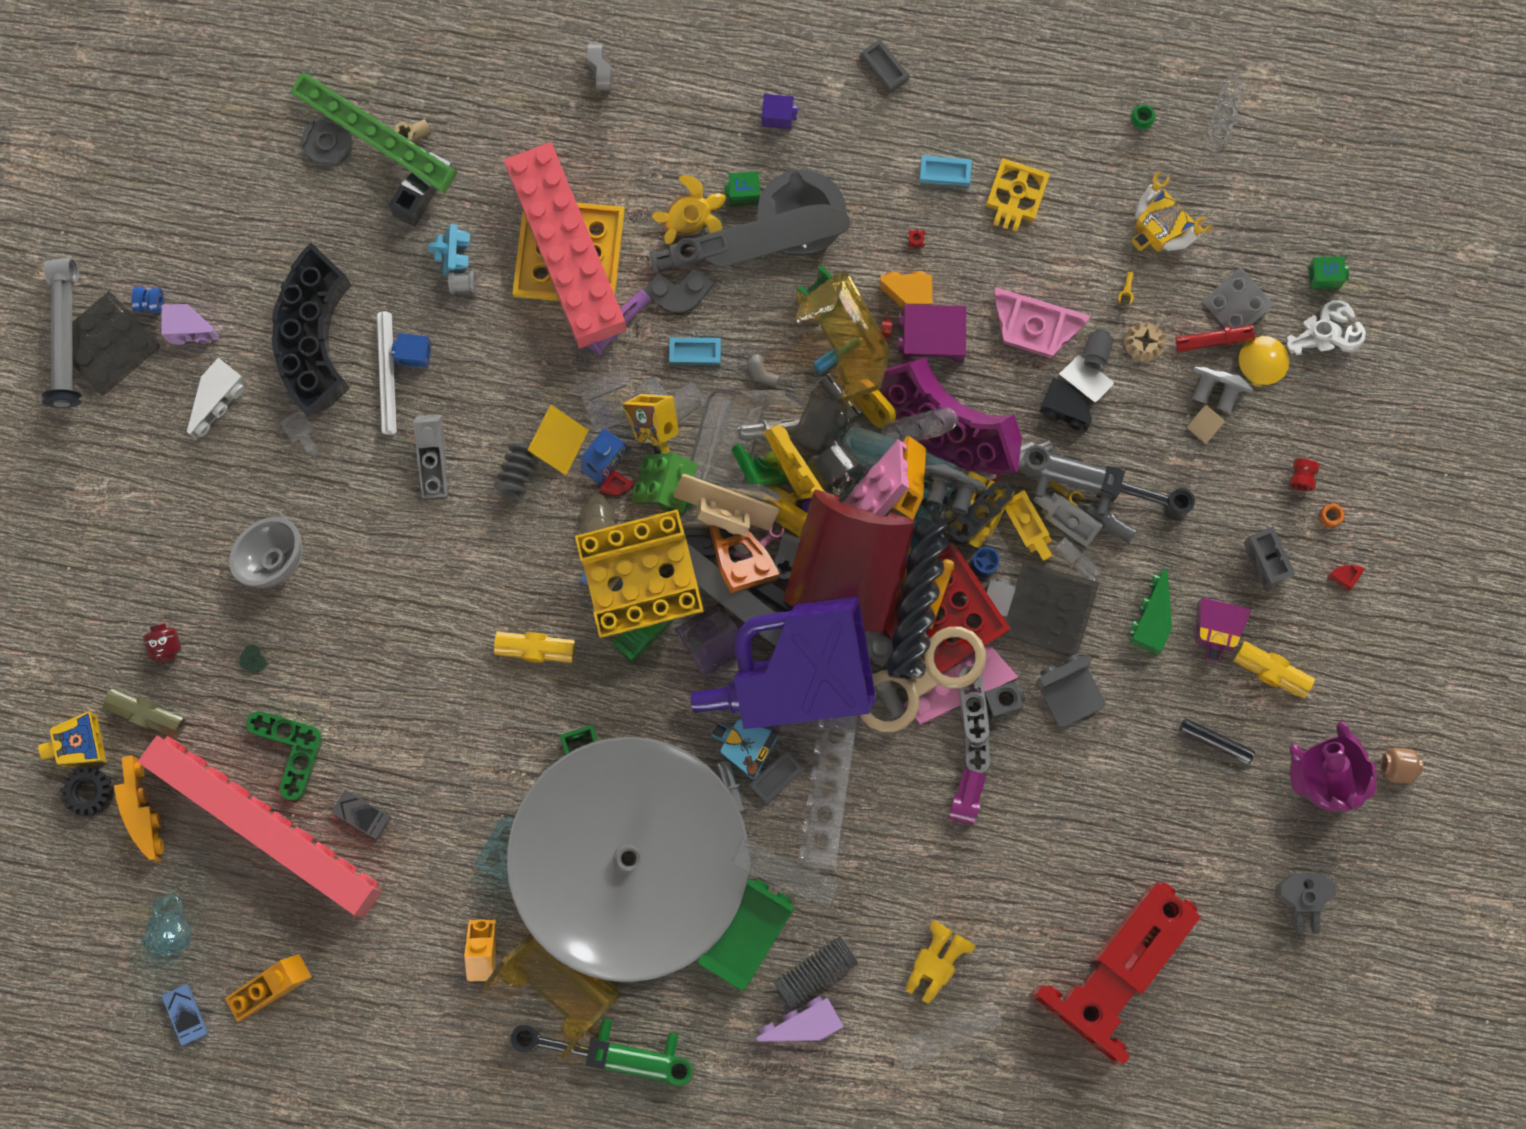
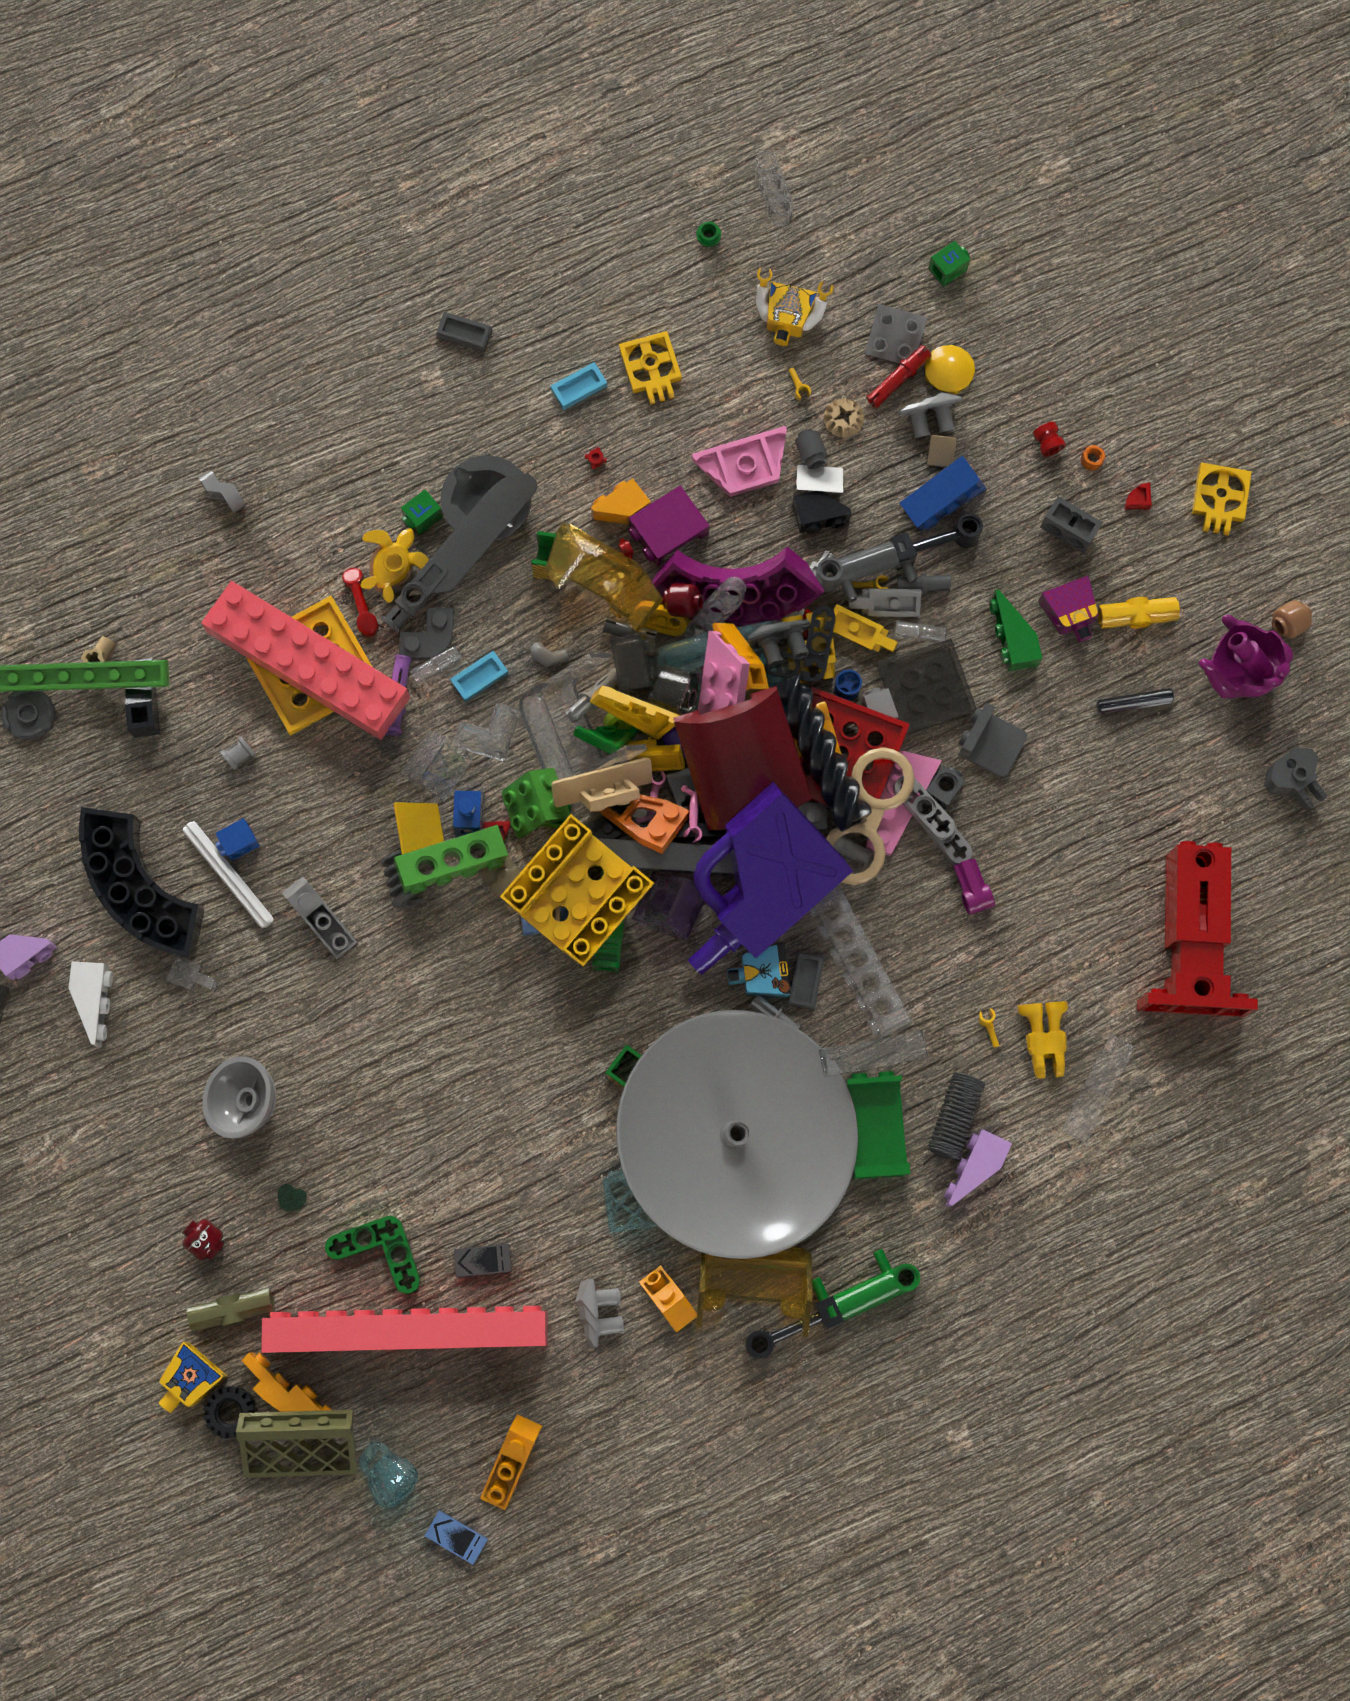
camera: 40 degrees left, 0 degrees up
medium azure hips [428,224,470,276] -> none
yellow piece [494,632,576,664] -> none
yellow torso [622,394,679,454] -> none
dark purple brick [761,93,798,129] -> none
dark azure axle [812,337,860,375] -> none
white animal [1287,300,1366,355] -> none
none -> olive fence [236,1410,357,1478]
none -> red bar [342,568,379,637]
none -> bright green brick [394,825,508,894]
none -> clear axle [410,647,462,685]
none -> light grey connector [575,1279,624,1348]
none -> dark red head [663,583,704,618]
none -> bright pink piece [681,785,702,843]
none -> blue wedge [900,455,987,531]
none -> yellow hand [978,1008,1000,1048]
none -> yellow piece [1192,462,1252,536]

